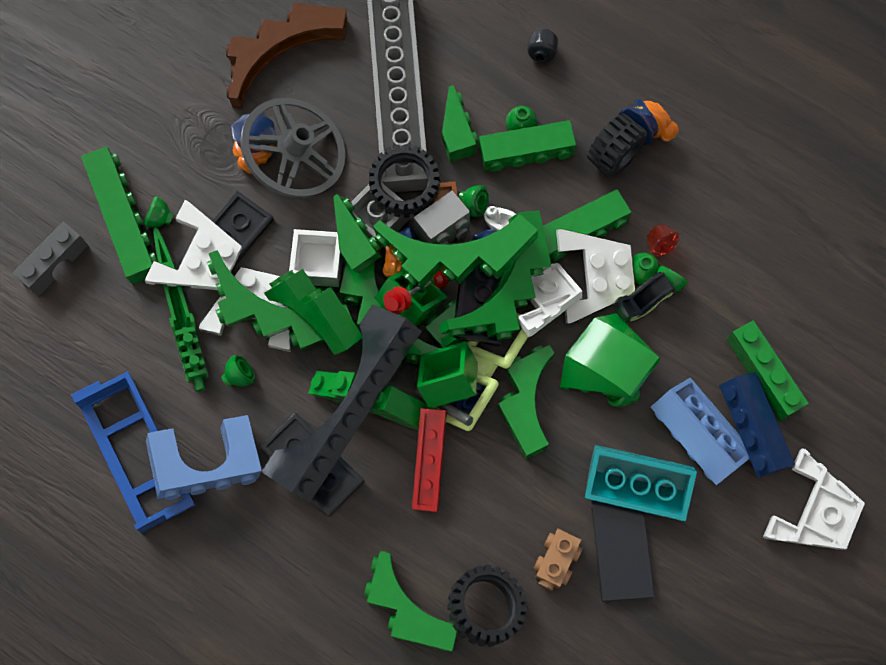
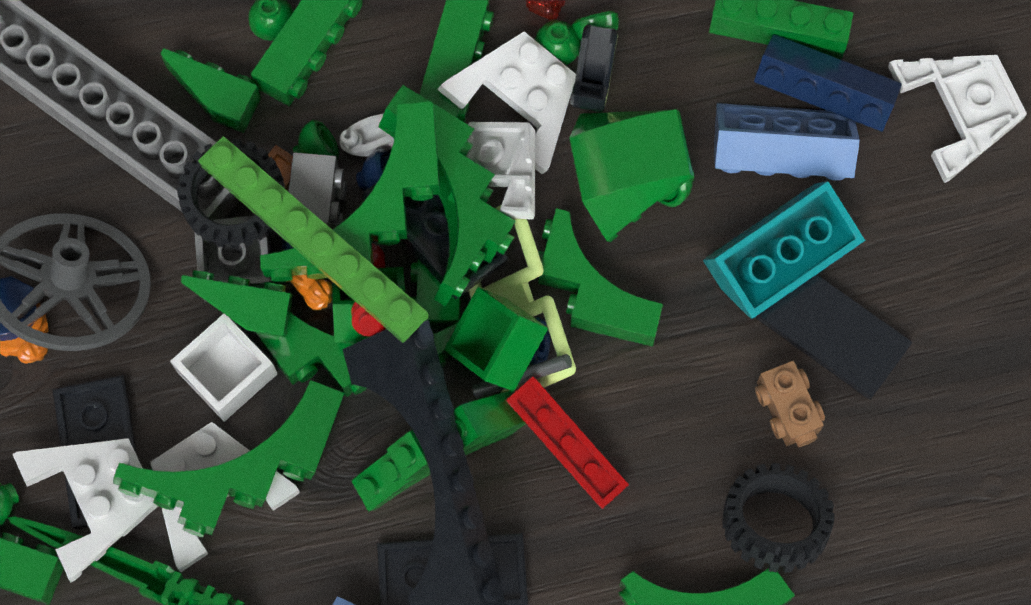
camera: 50 degrees left, 0 degrees up
green brick [222,355,255,387] -> none
green arch [264,269,363,355] -> none
none -> bright green plate [198,136,429,343]

